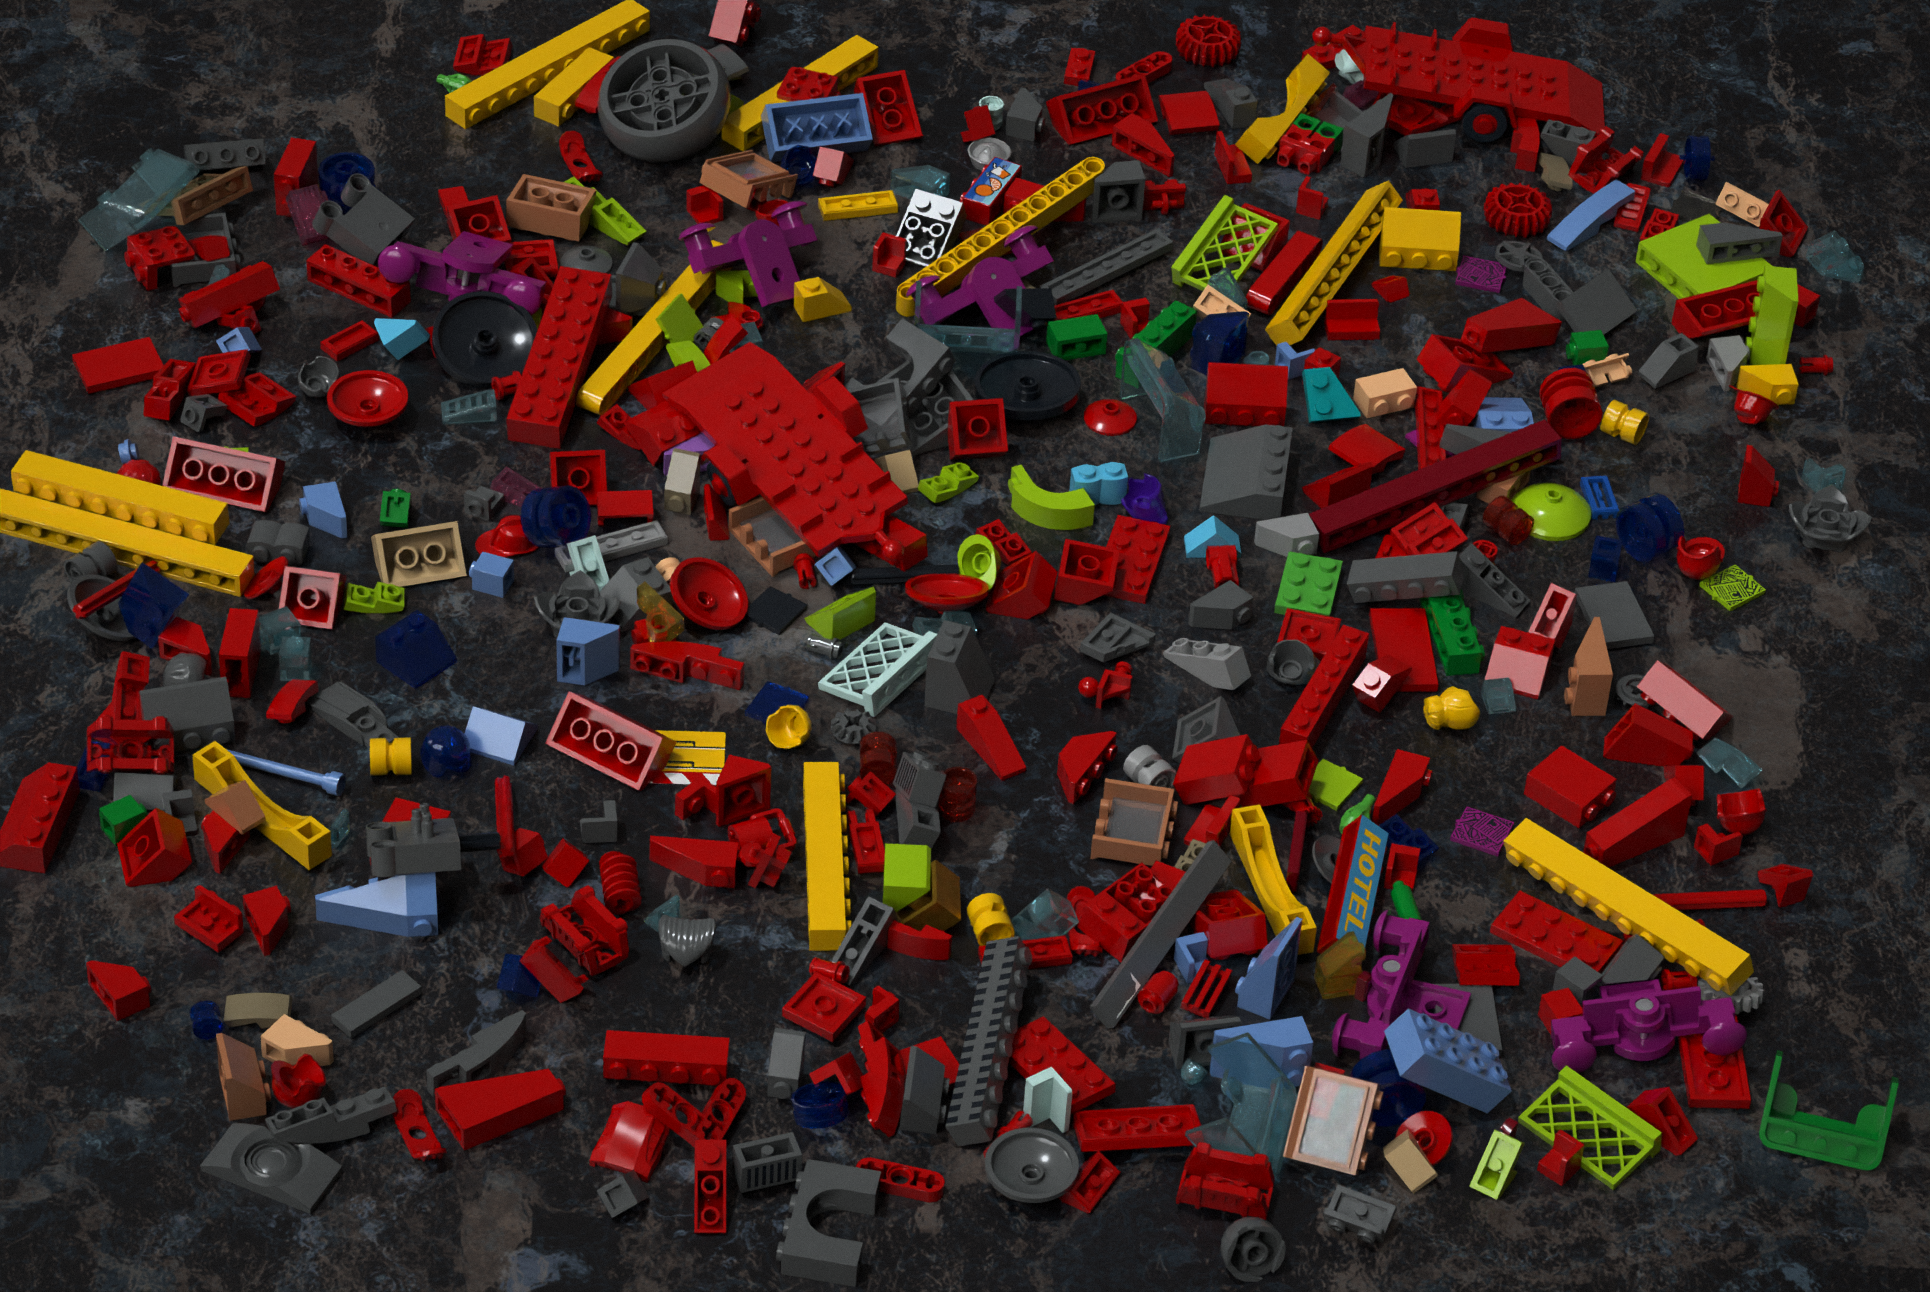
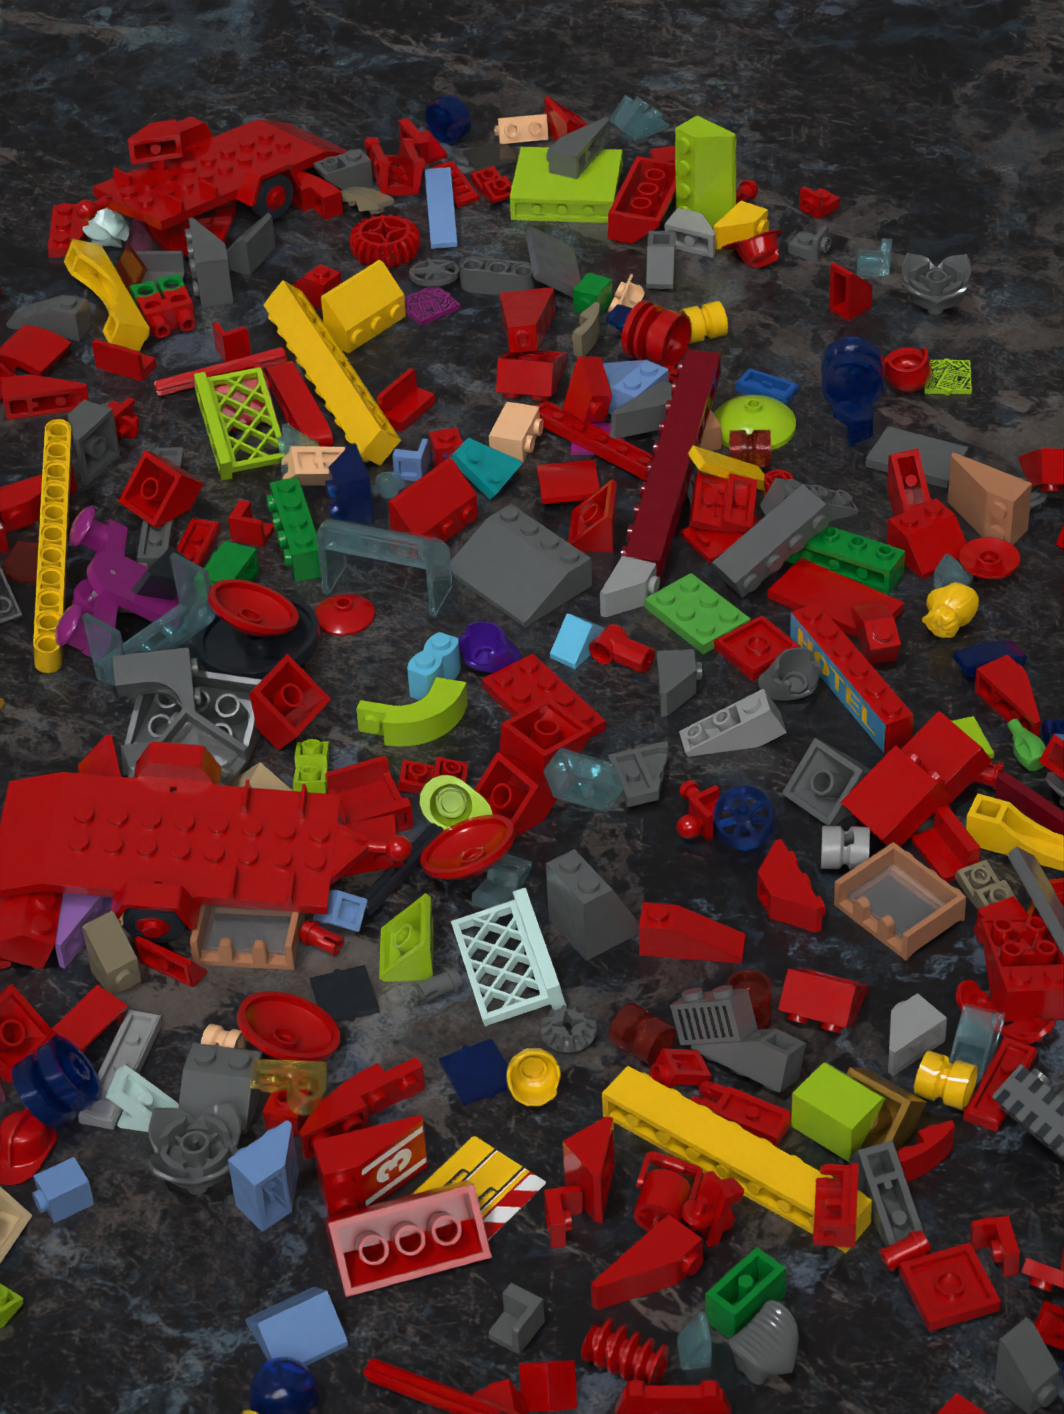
camera: 45 degrees left, 0 degrees up
clear blue slope [375,610,457,689] -> none
red slope [1371,275,1409,302] -> none
none -> red slope [118,450,204,528]
none -> red slope [127,119,183,165]
none -> red axle [154,347,287,397]
none -> red dish [208,579,299,637]
none -> red slope [313,1115,428,1217]
none -> red panel [325,756,414,832]
none -> clear light blue brick [544,748,624,812]
none -> dark tan slope [572,302,600,356]
none -> yellow tile [688,445,765,491]
none -> green brick [705,1247,786,1339]
none -> clear blue wheel [713,785,775,850]
none -> red slope [778,967,869,1033]
none -> dark grey bracket [788,226,831,262]
none -> red bracket [799,186,840,219]
none -> red hinge [813,1163,859,1248]
none -> light grey slope [888,993,947,1076]
none -> clear blue slope [952,641,1027,677]
none -> red dish [959,537,1020,579]

